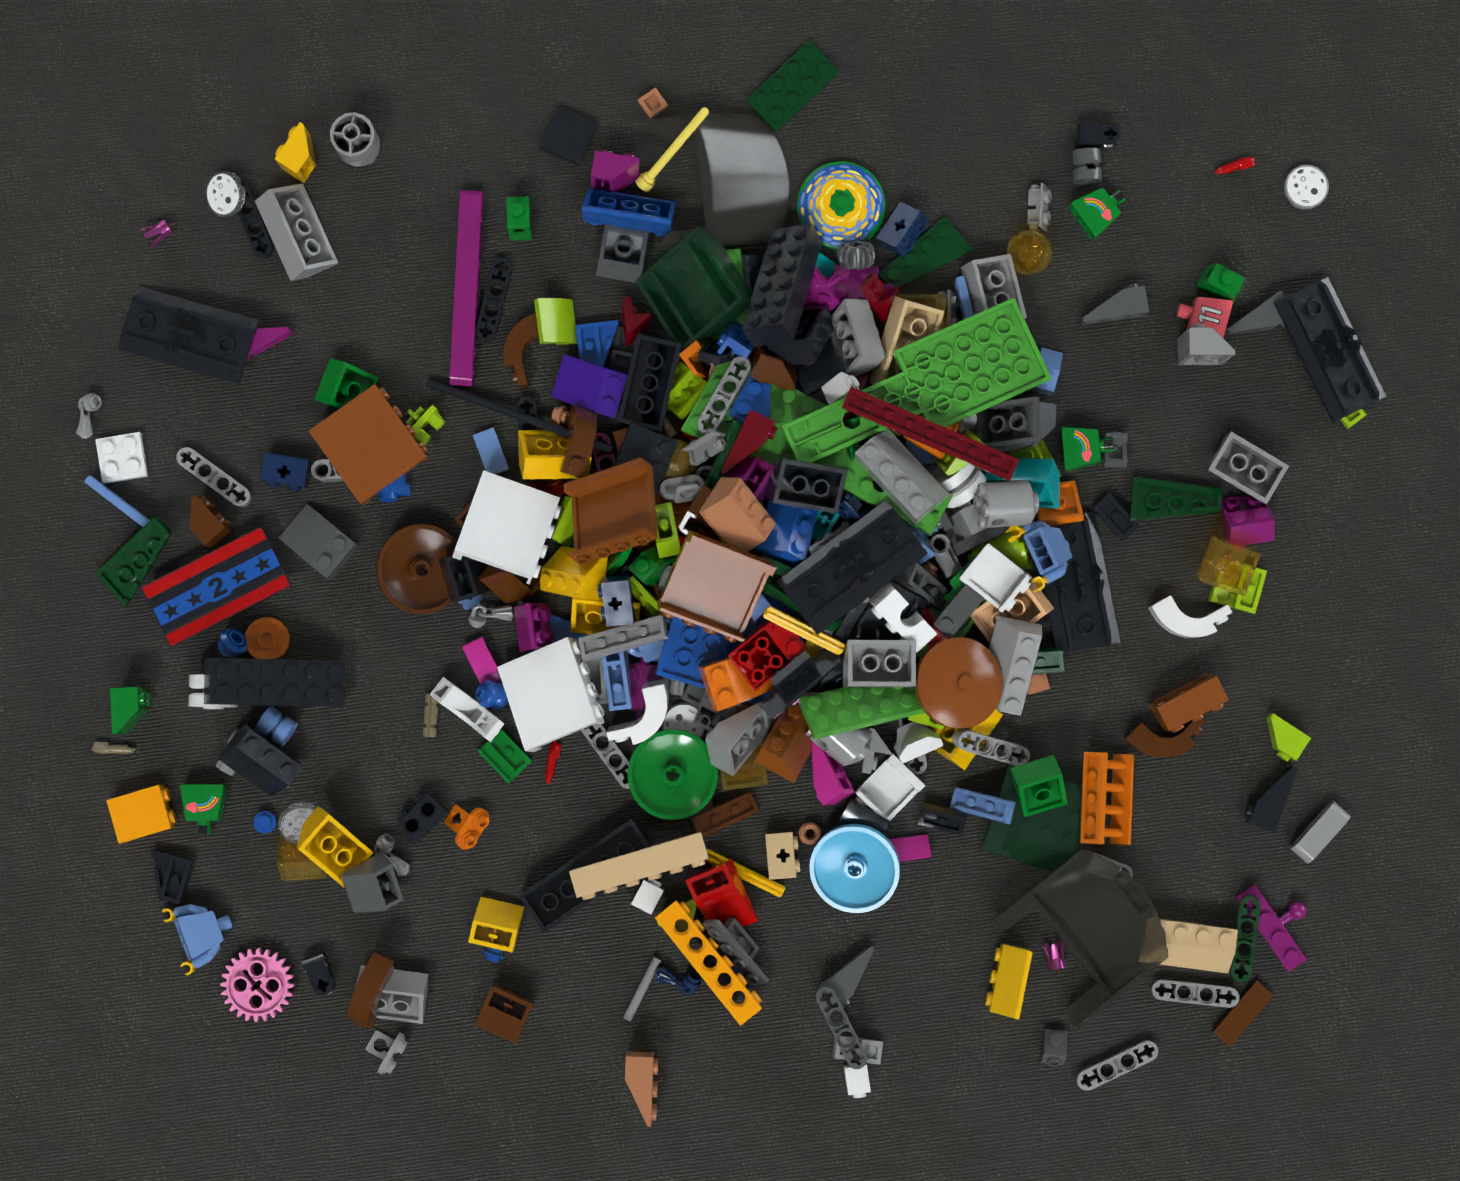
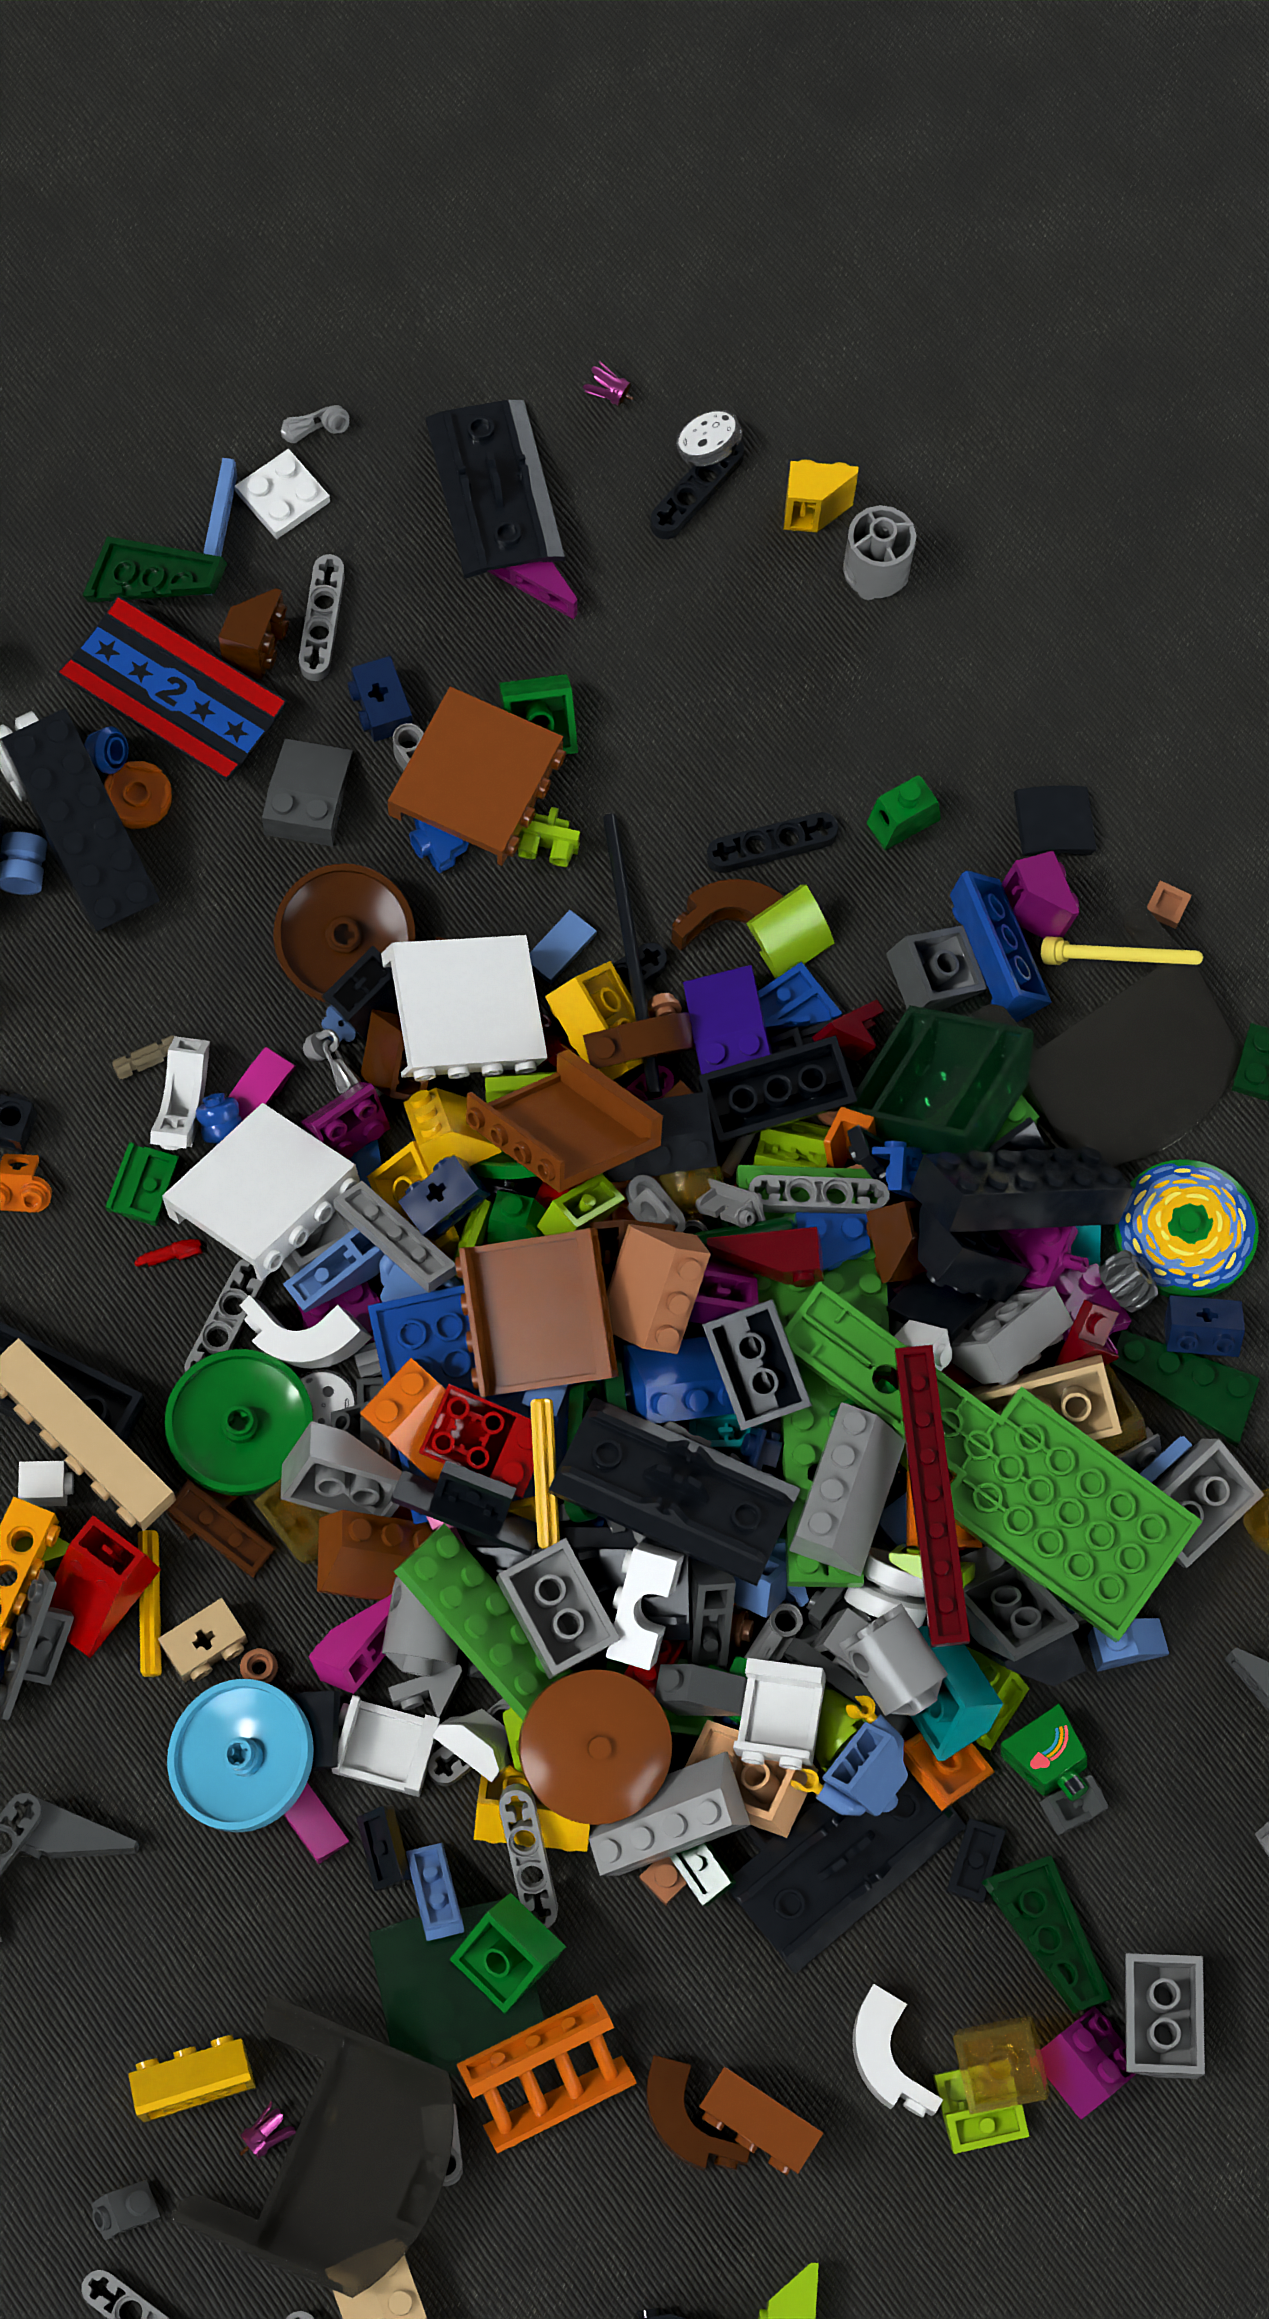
camera: 60 degrees right, 15 degrees down
light grey slope [255,183,338,281] -> none
magenta beam [450,190,484,386] -> none

